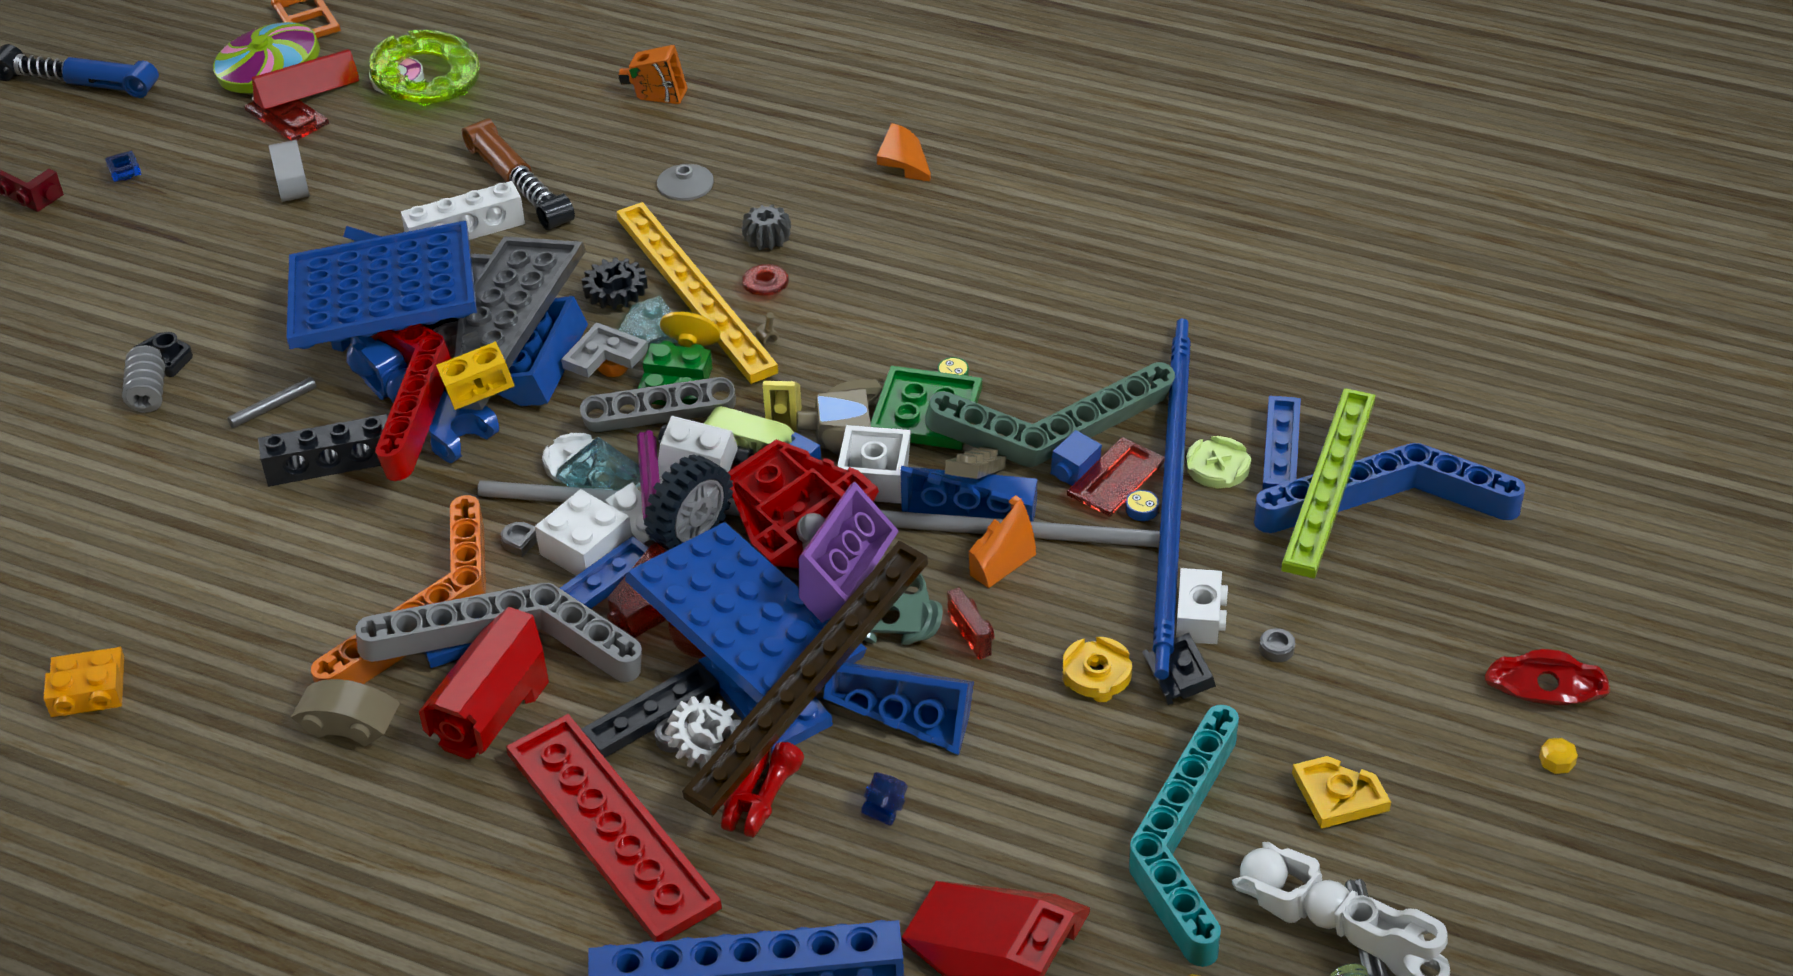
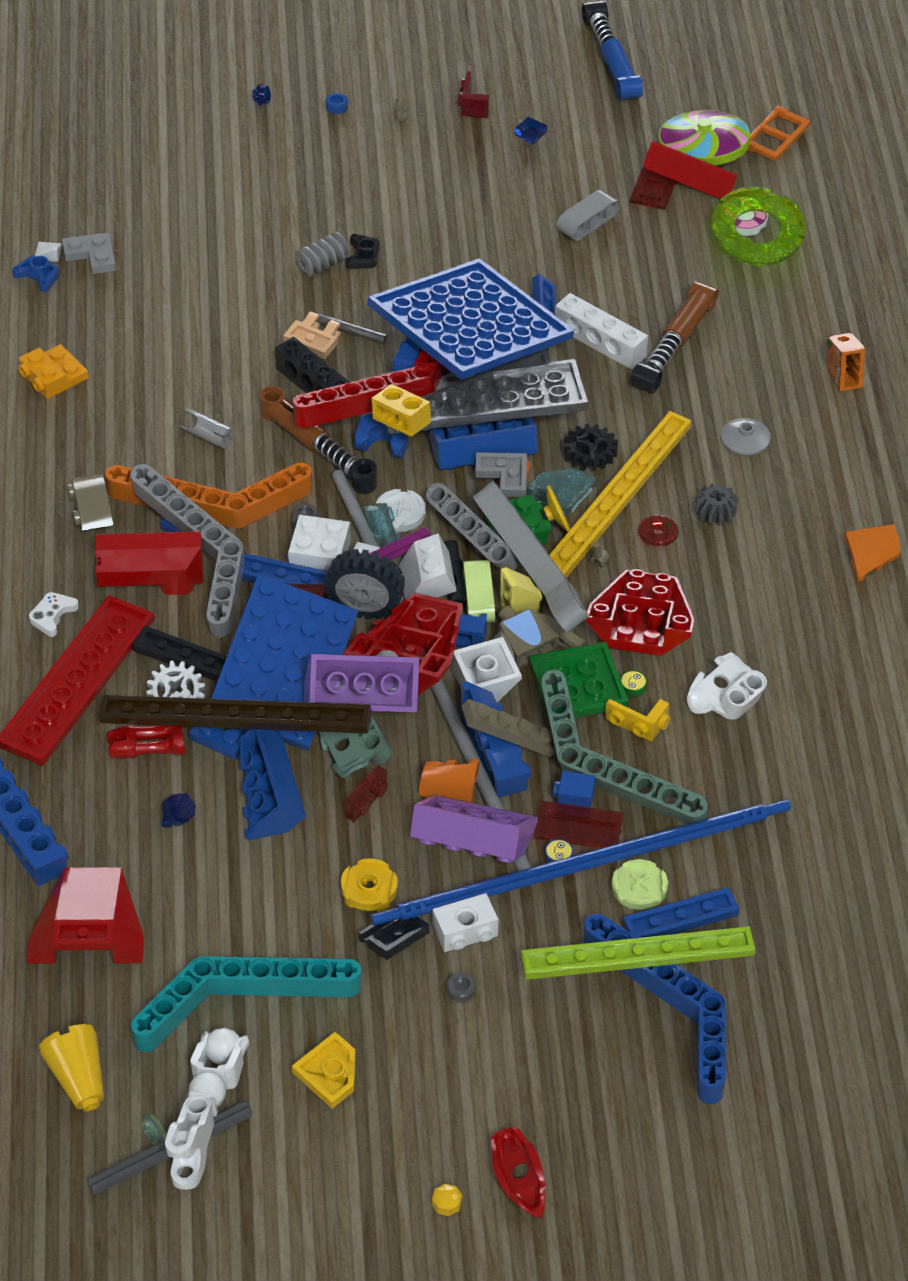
camera: 60 degrees right, 5 degrees up
none -> white piece [29,592,79,637]
none -> light grey piece [178,409,234,449]
none -> piece [260,386,377,494]
none -> light nougat plate [283,312,341,359]
none -> medium lavender slope [410,794,538,863]
none -> light grey beam [473,481,589,633]
none -> red wedge [586,569,695,656]
none -> yellow bracket [605,699,671,742]
none -> white piece [687,652,767,720]

